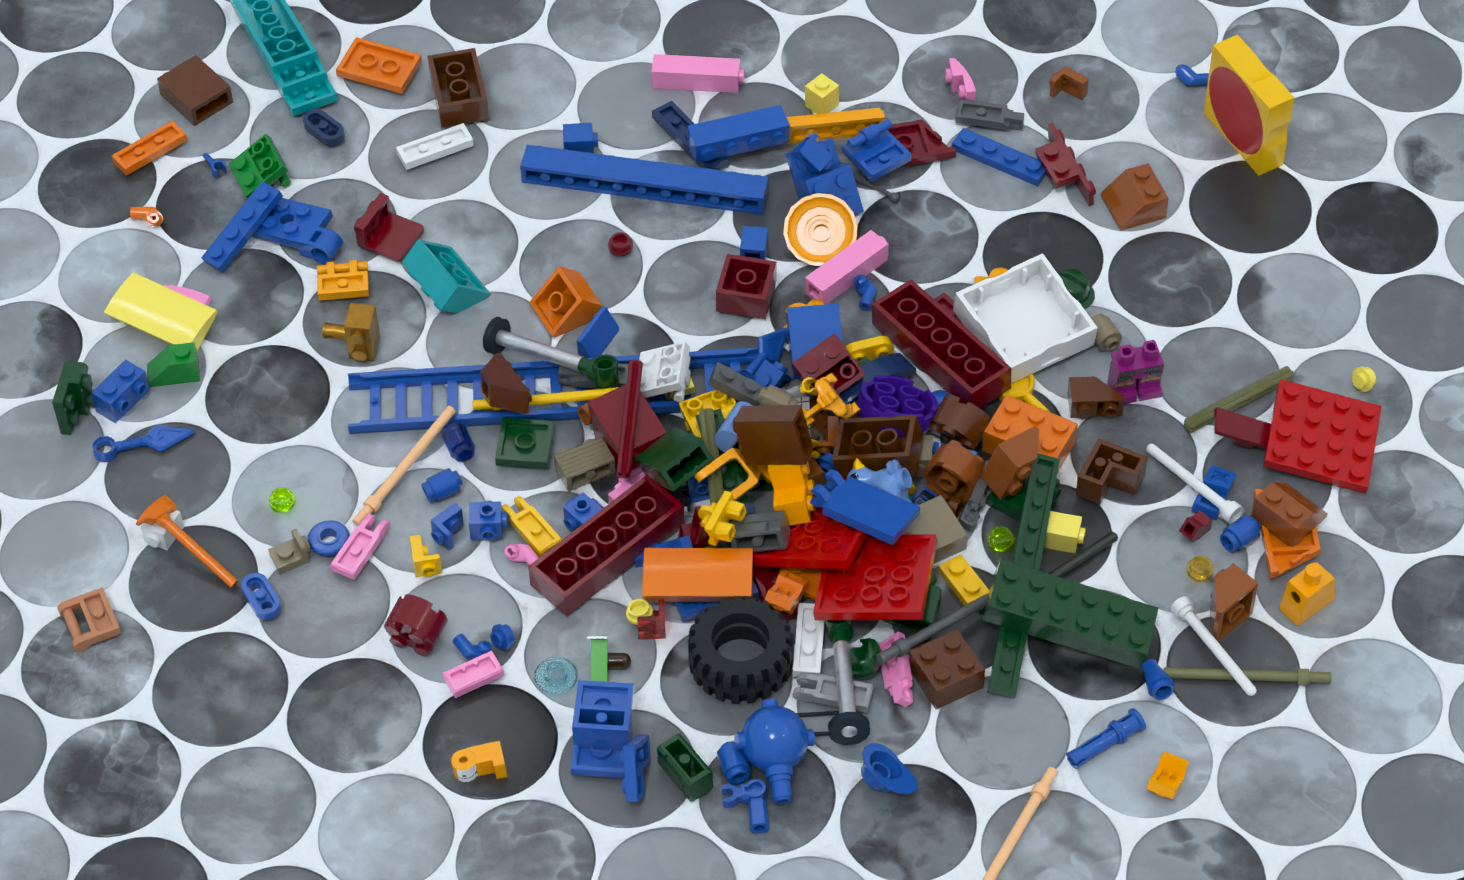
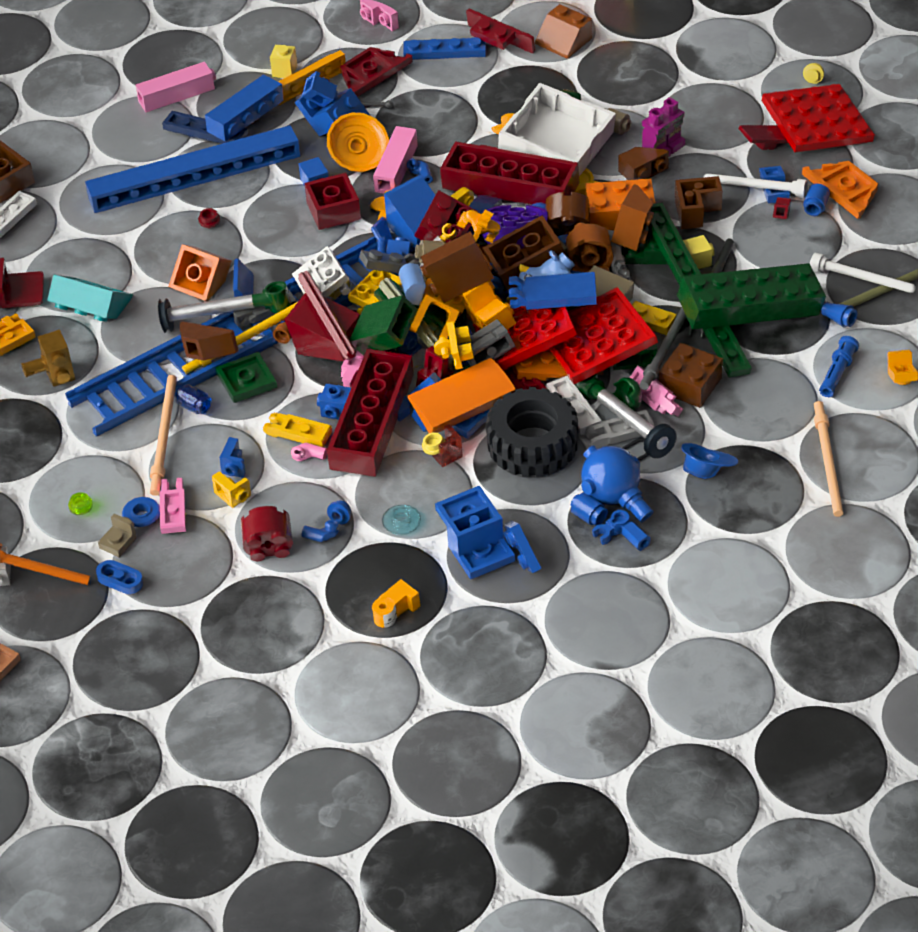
camera: 30 degrees left, 5 degrees down
blue brick [421,468,463,503] -> none
bright pink plate [442,651,505,698] -> none
blue brick [469,501,508,540] -> none
dark tan brick [554,437,616,491] -> none
blue brick [563,123,598,153] -> none
bright green piece [588,637,631,682] -> none
dark green brick [657,733,713,802] -> none
orange brick [765,569,809,615] -> none
blue plate [842,119,911,182] -> none
dark grey hinge [955,99,1024,130] -> none
clear neon green plate [987,526,1014,552] -> none
olive axle [1184,366,1294,432] -> none
clear yellow plate [1187,555,1214,581] -> none
dark orange slope [1210,563,1258,643] -> none
dark orange slope [1251,482,1328,547] -> none
light orange torso [1279,562,1335,627] -> none

